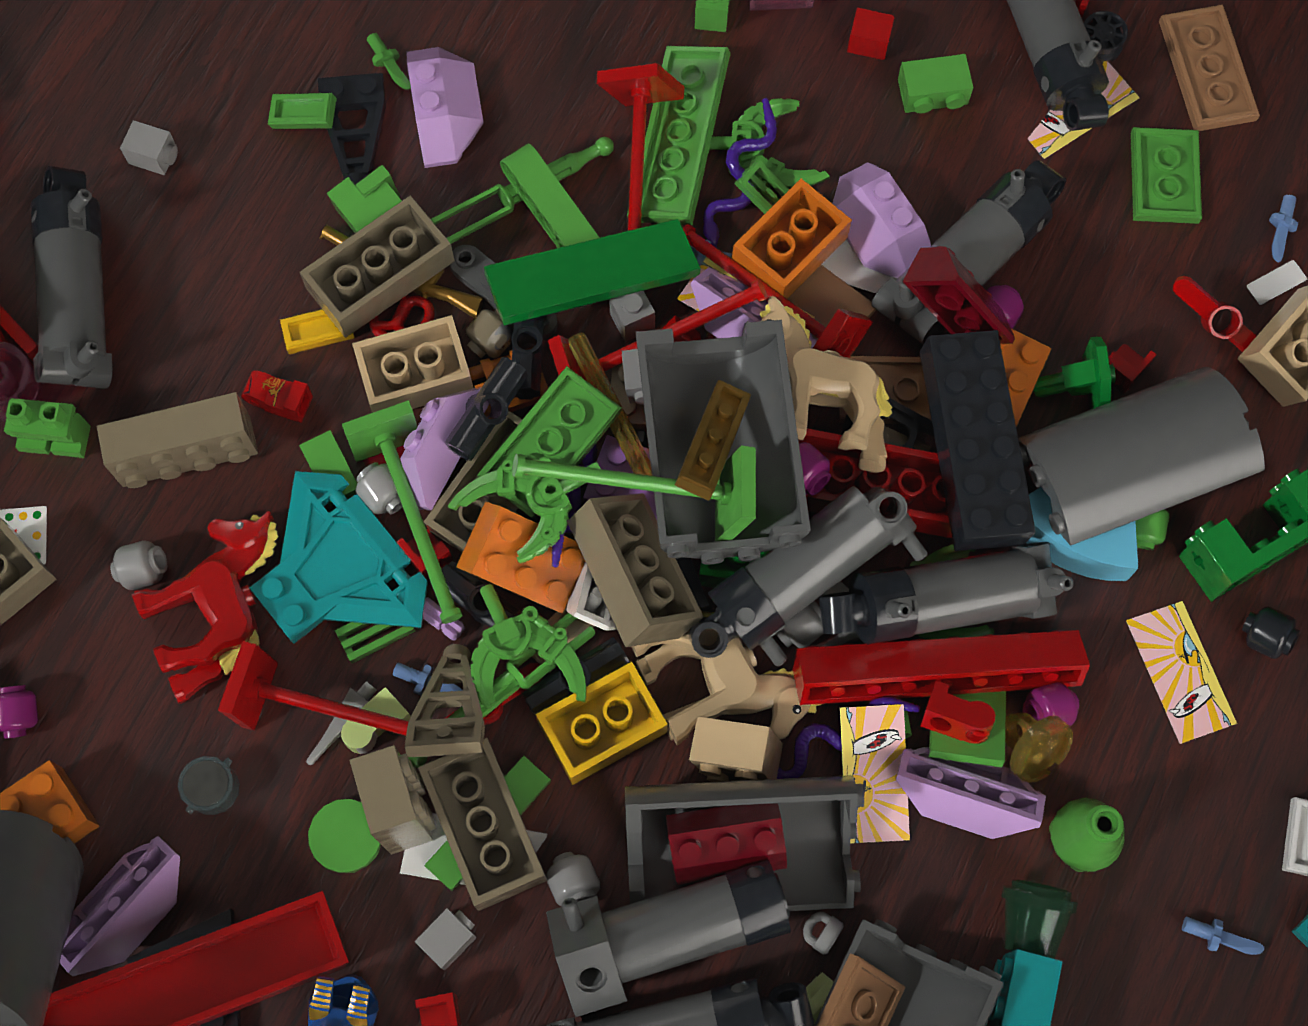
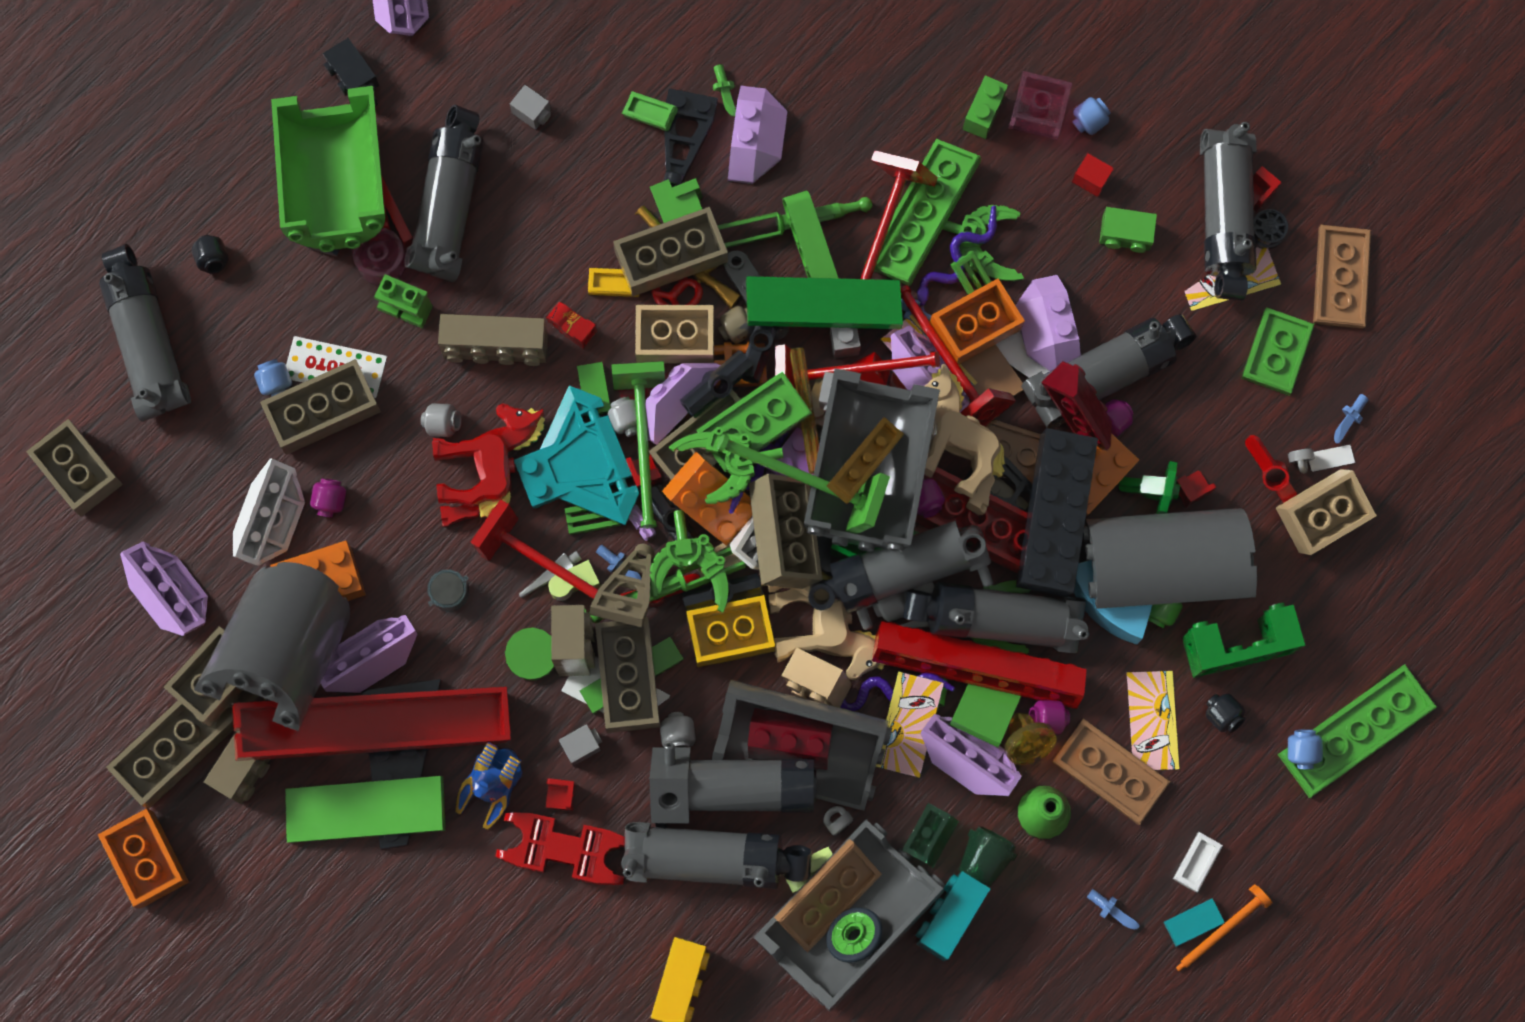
camera: 15 degrees right, 5 degrees up
red leg [920,680,996,744] -> none
none -> clear green brick [902,803,959,868]
none -> medium nougat tile [1052,719,1170,825]
none -> light grey tile [1288,449,1315,474]

